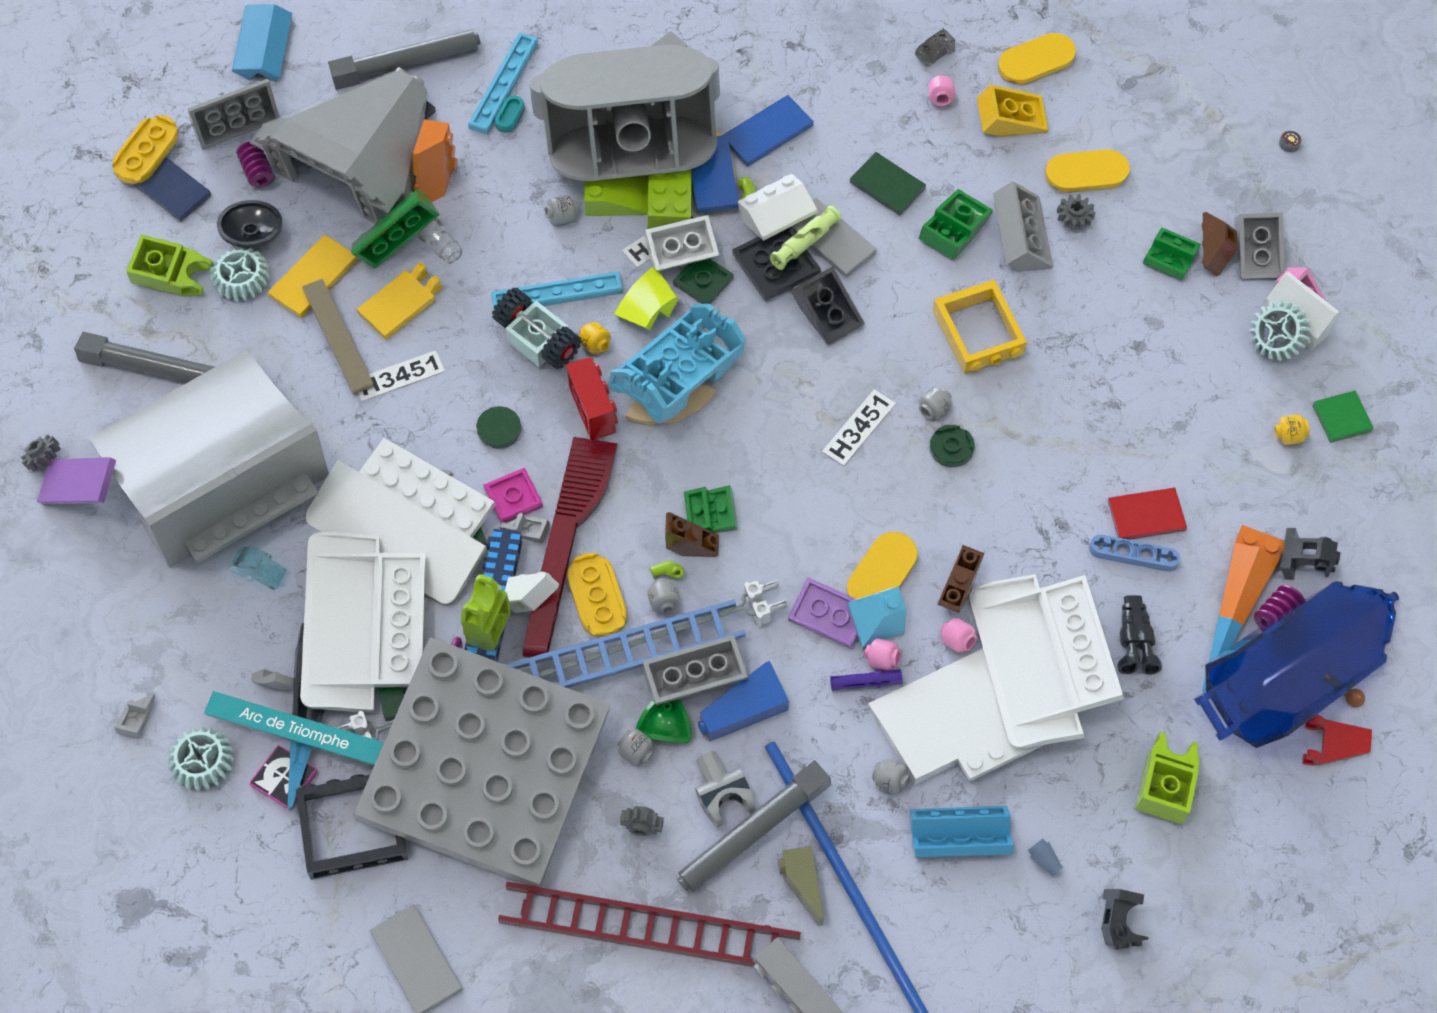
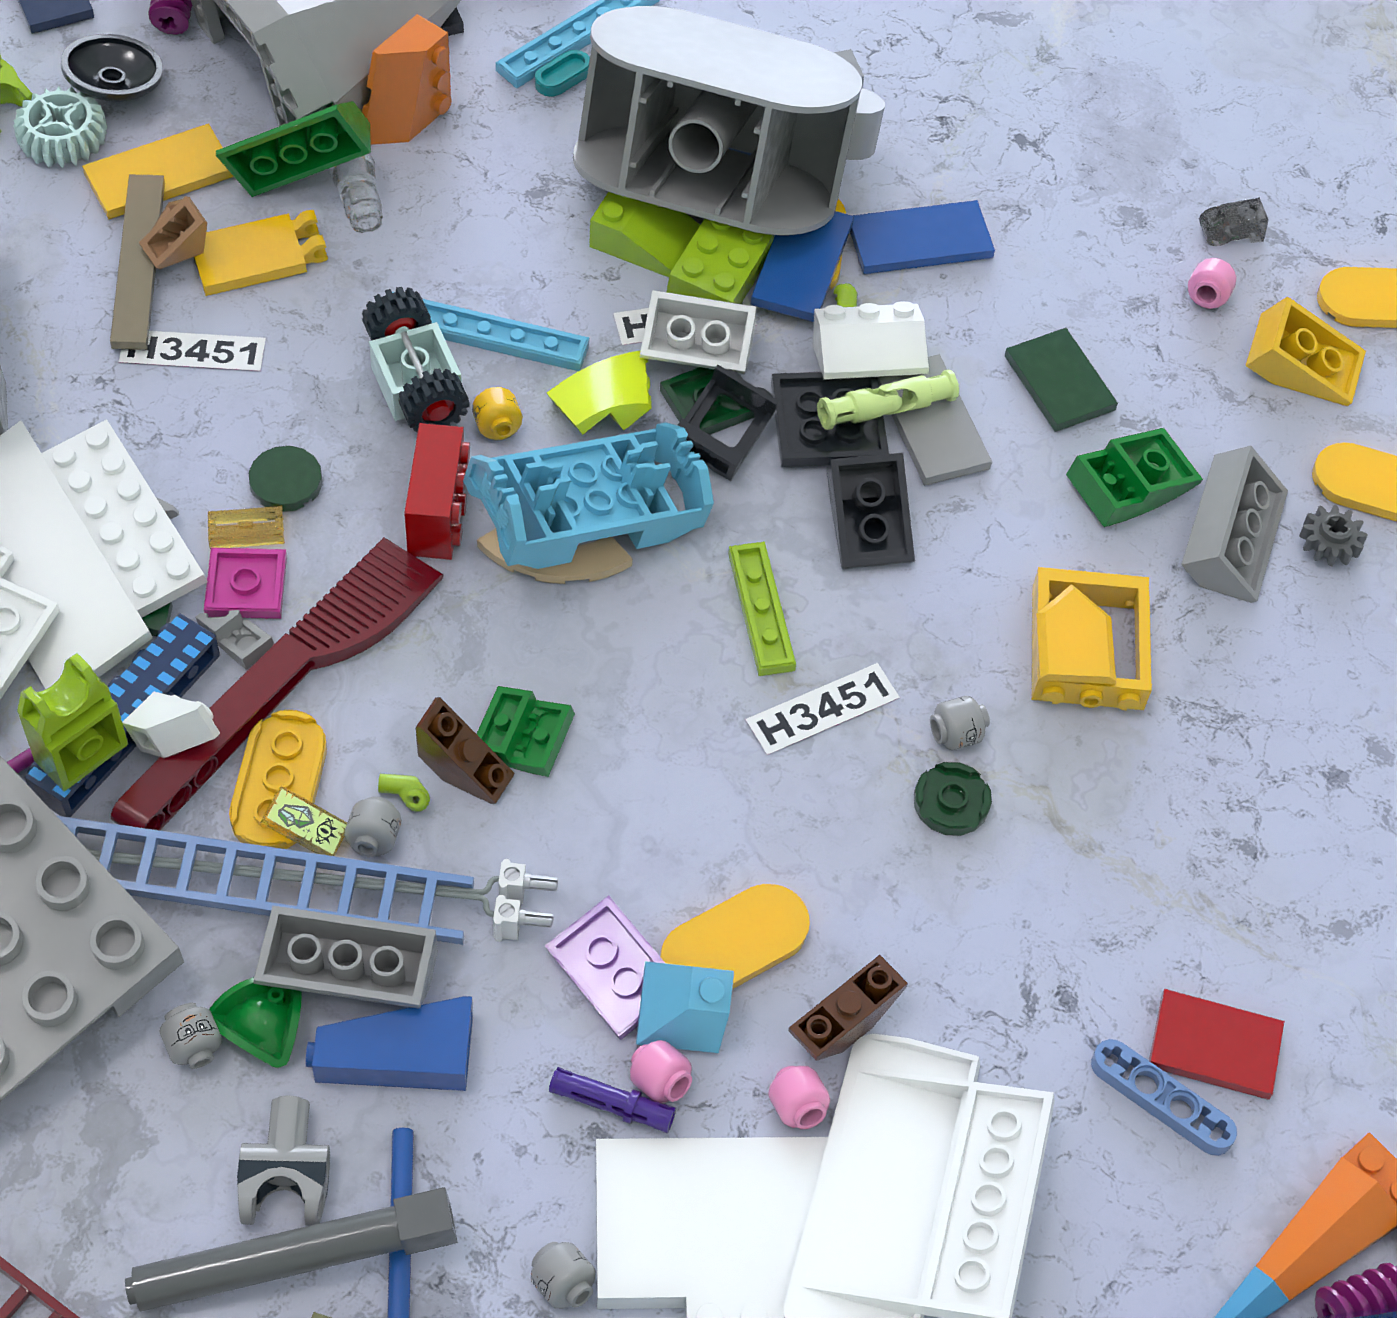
camera: 20 degrees right, 5 degrees down
light grey head [544,195,578,225] -> none
dark grey gear [620,806,664,836] -> none
black piece [1117,595,1162,675] -> none
none -> medium nougat slope [139,196,208,269]
none -> clear yellow tile [208,506,285,549]
none -> tile [260,785,347,856]
none -> black window [677,365,779,481]
none -> lime tile [728,541,796,676]
none -> yellow tile [1035,584,1116,684]

